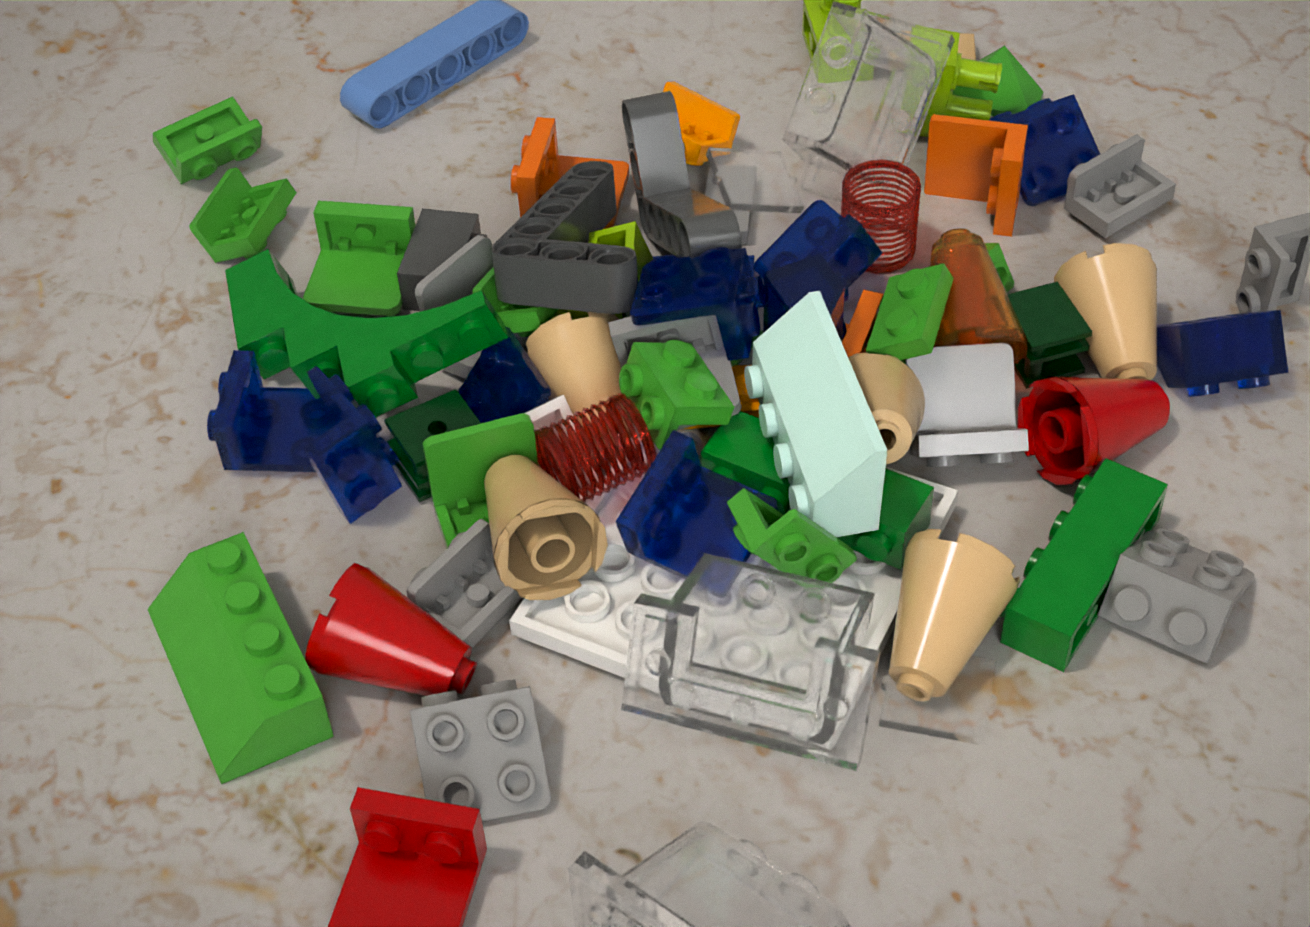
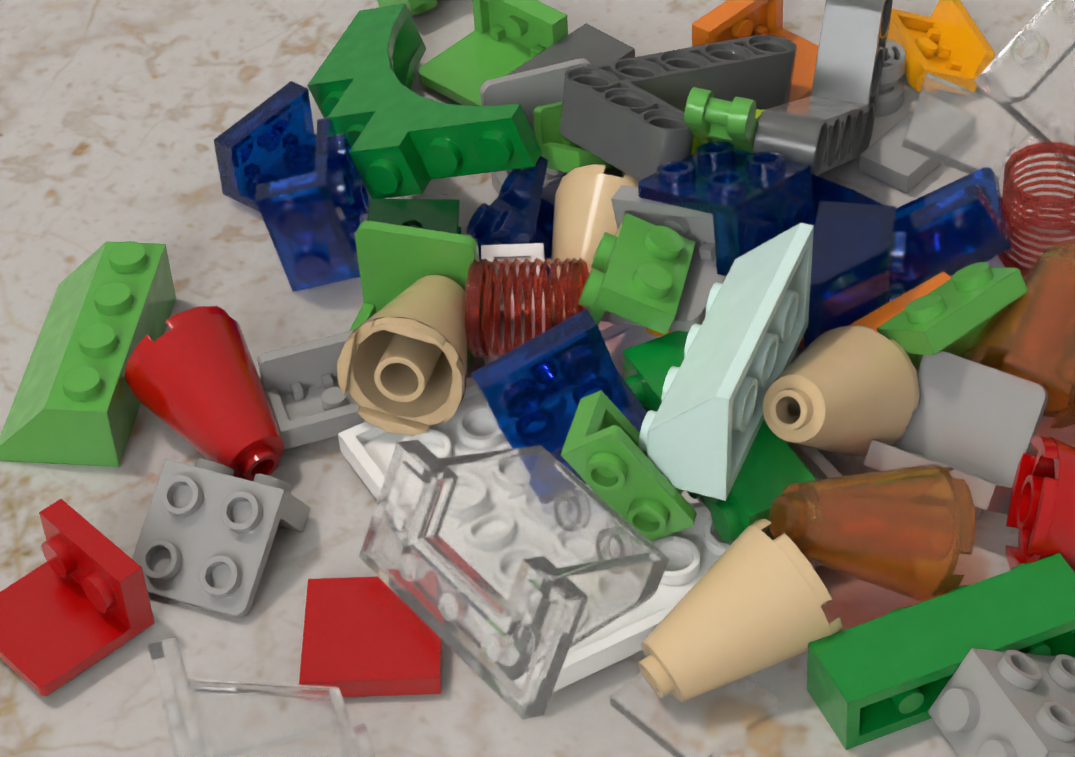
camera: 35 degrees right, 5 degrees down
none -> red tile [299,574,445,699]
none -> bright green plate [684,87,758,164]
none -> clear orange cone [769,464,975,602]

